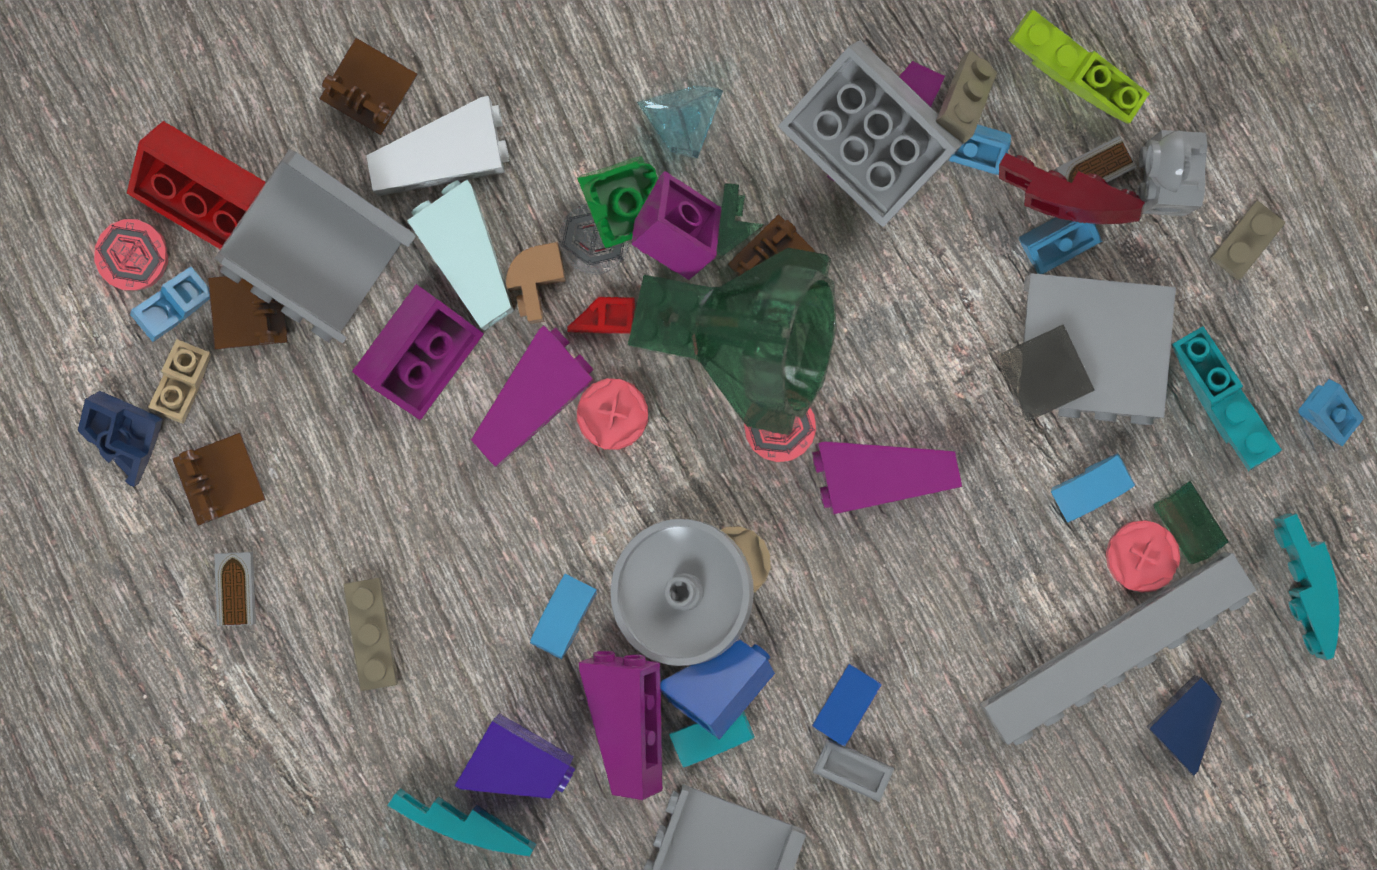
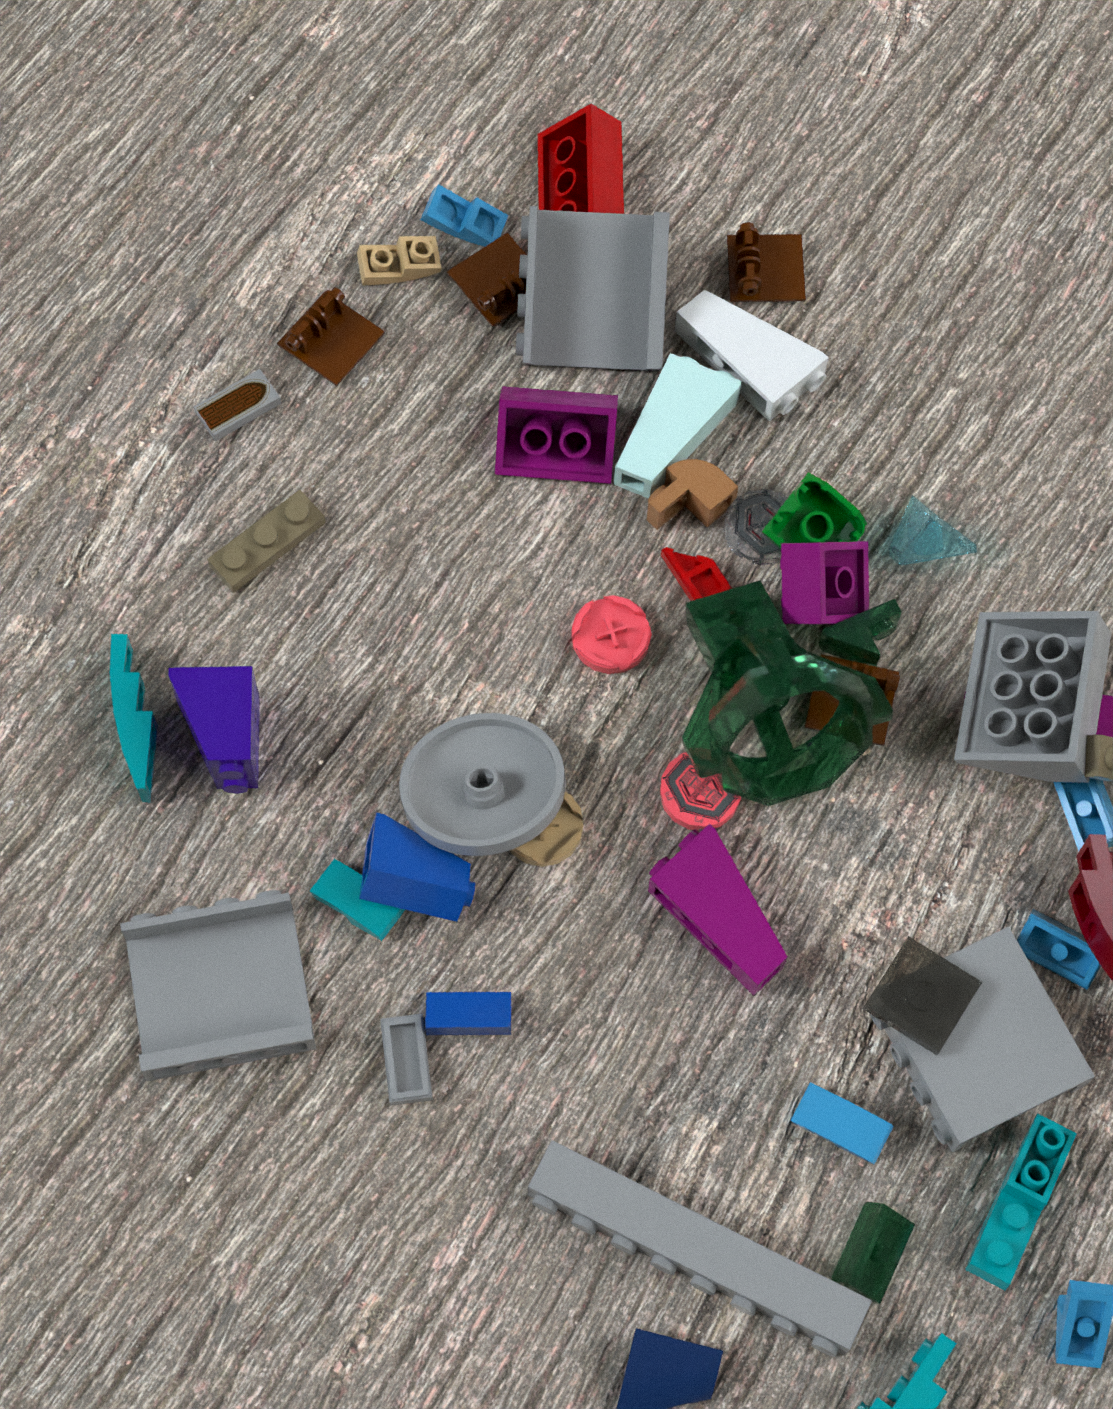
camera: 50 degrees right, 20 degrees down
dark blue slope [78,391,163,487] -> none
tile [94,219,168,291] -> none
magenta slope [471,325,594,467] -> none
dark azure slope [530,574,597,659] -> none
magenta slope [579,651,663,800] -> none
coral tile [1106,520,1180,593] -> none

